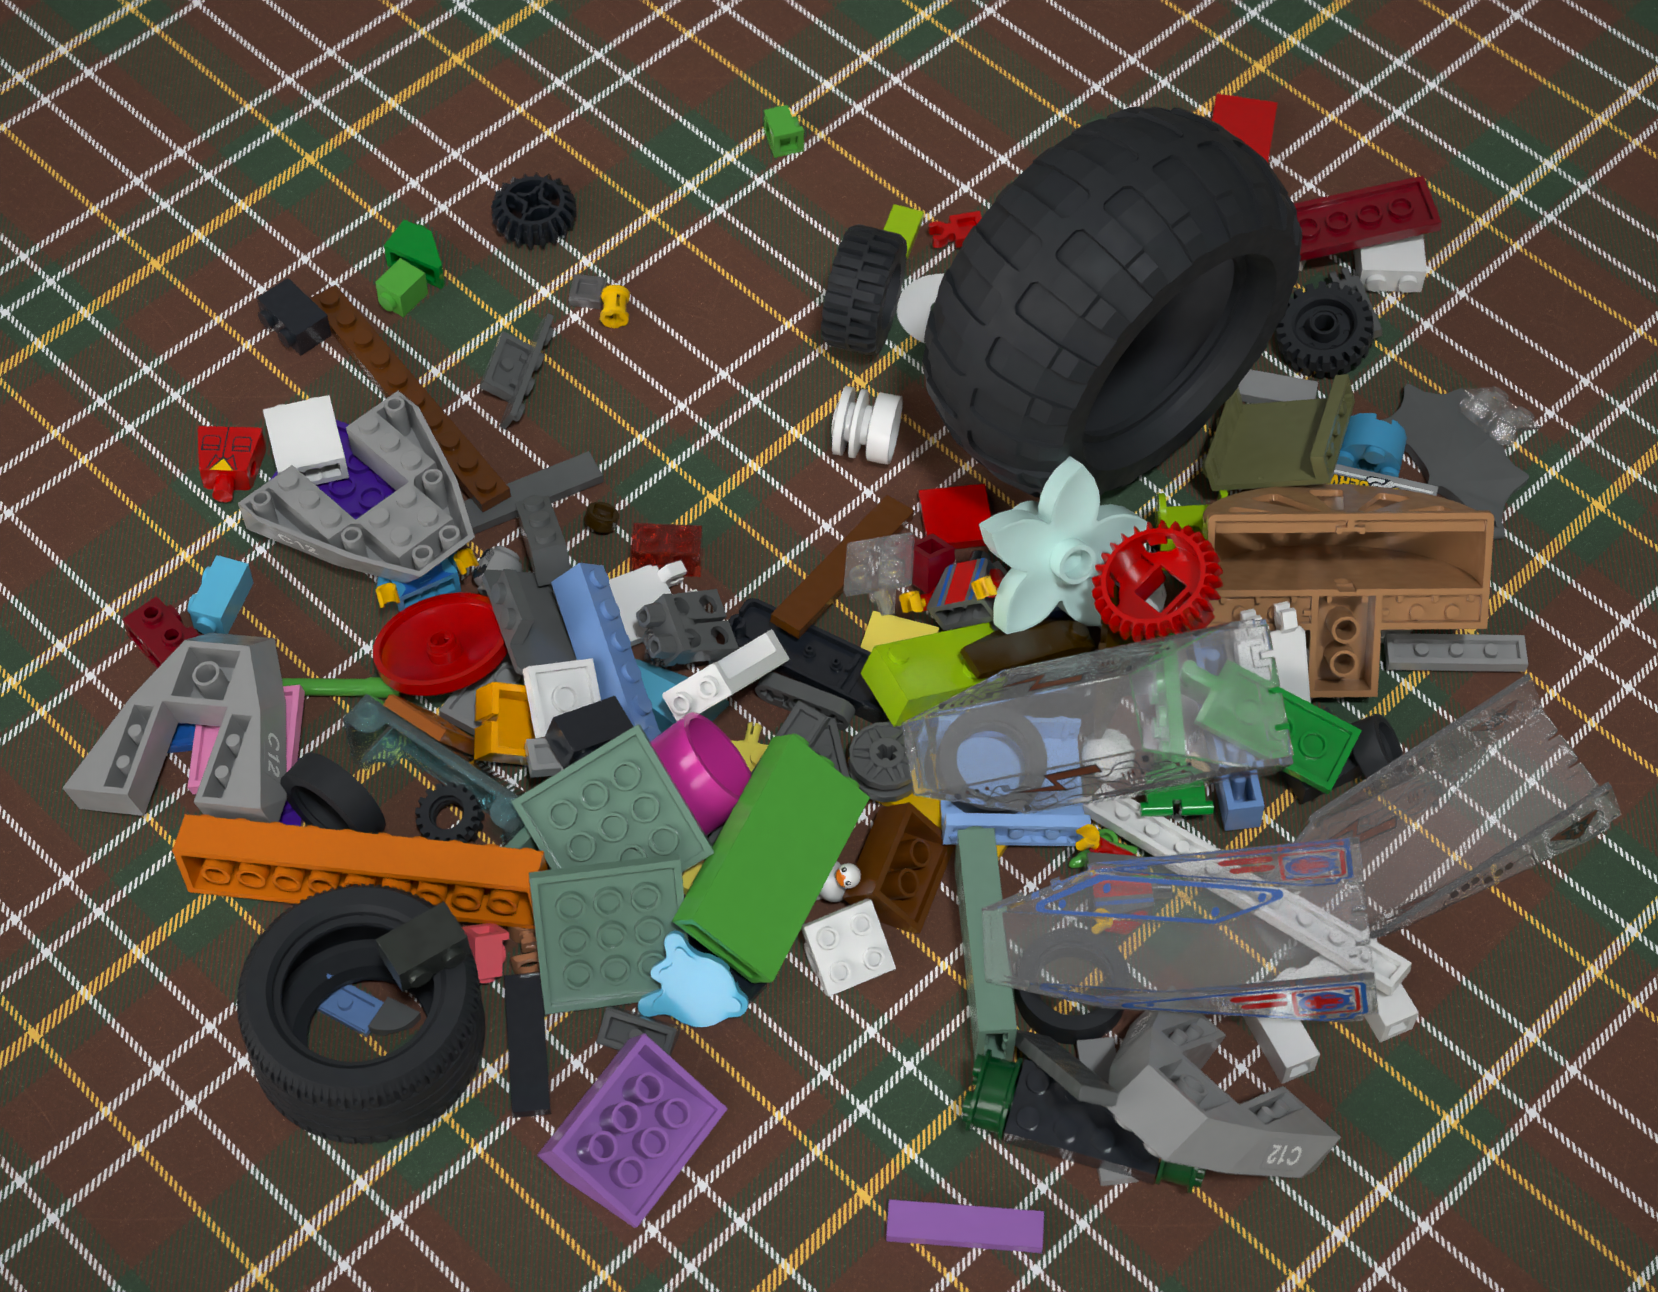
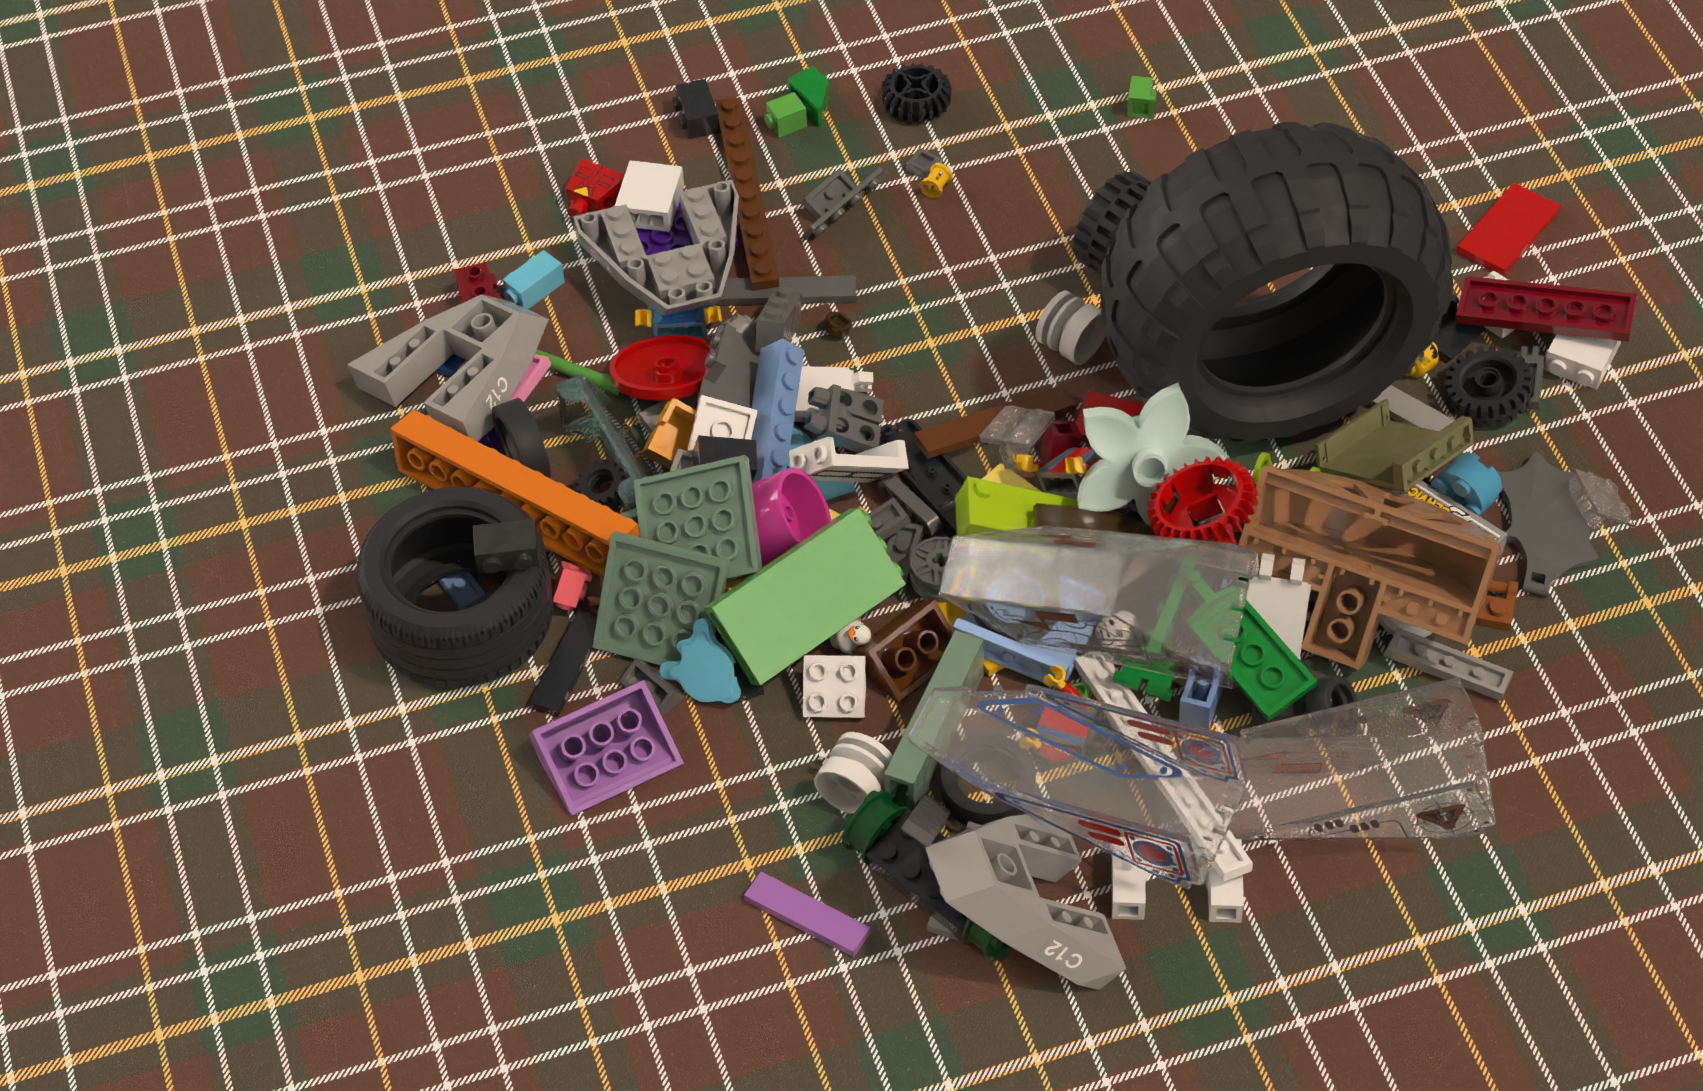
camera: 30 degrees right, 5 degrees down
dark orange tile [383,694,475,756] -> none
clear red brick [631,523,703,577] -> none
none -> white wheel [814,732,893,814]

